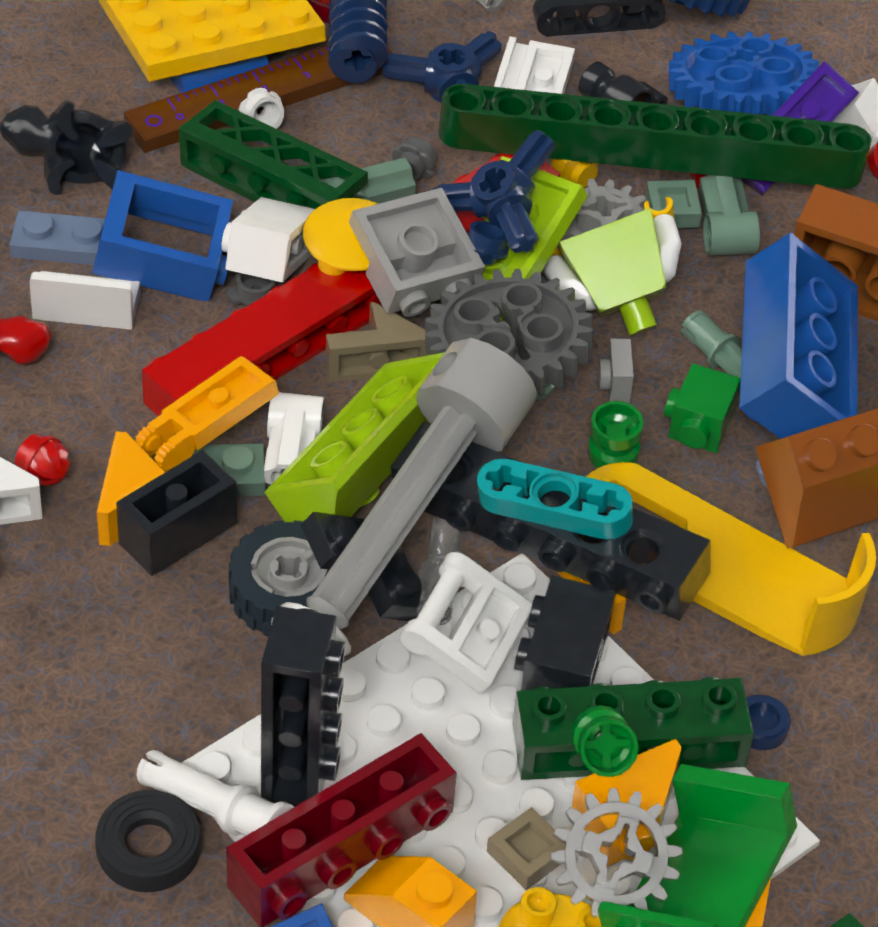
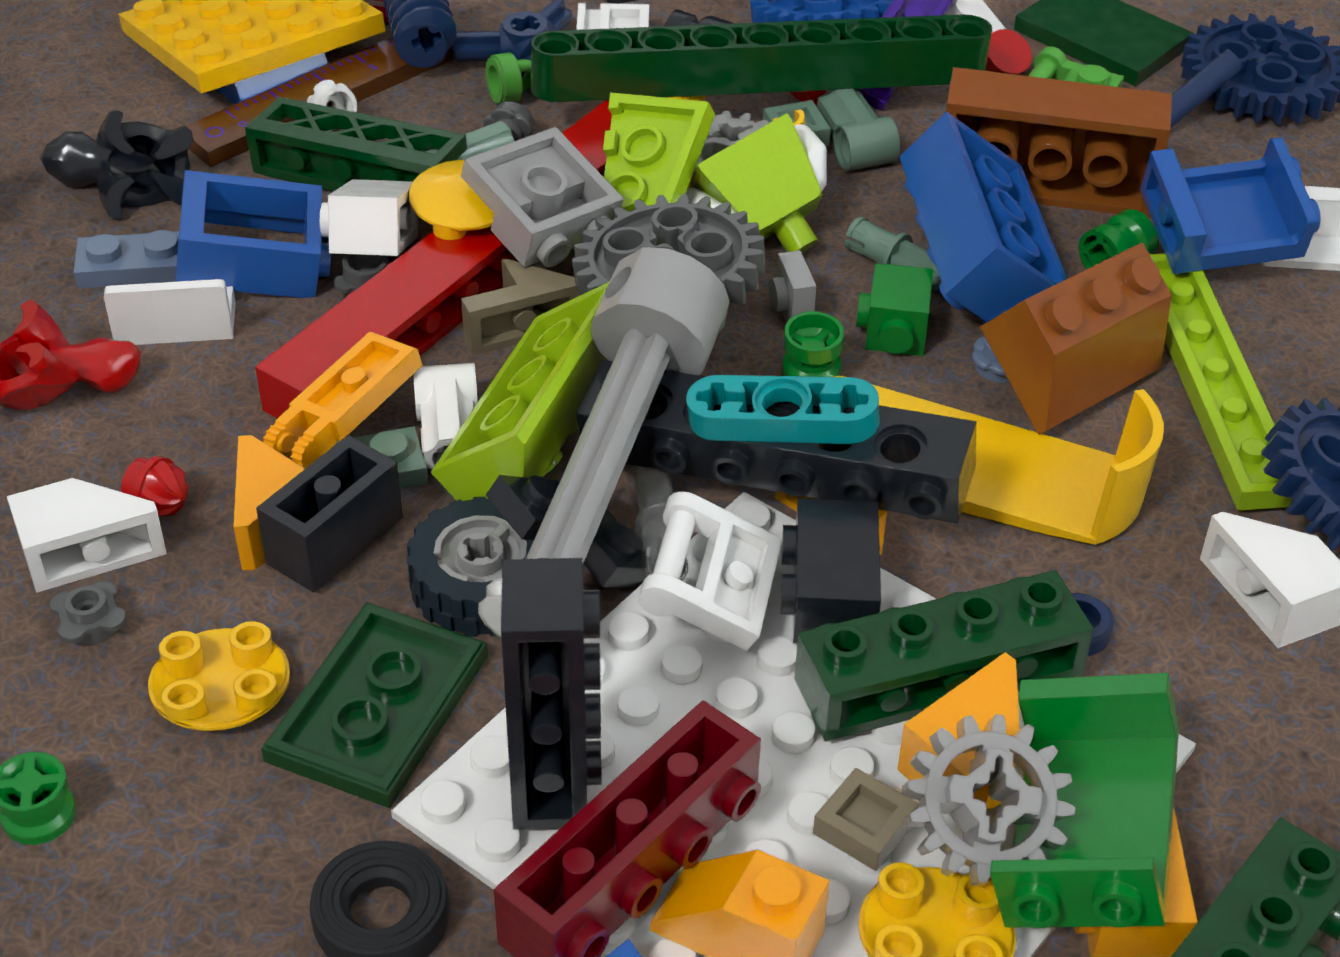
camera: 10 degrees left, 5 degrees down
white pin [137,750,294,836] -> none
dark blue bush [432,130,555,253] -> none
dark blue plate [468,221,509,264] -> none
green wheel [571,705,639,777] -> none
none -> yellow dish [148,621,290,731]
none -> dark green tile [261,602,488,808]
none -> bright green tile [486,52,531,105]

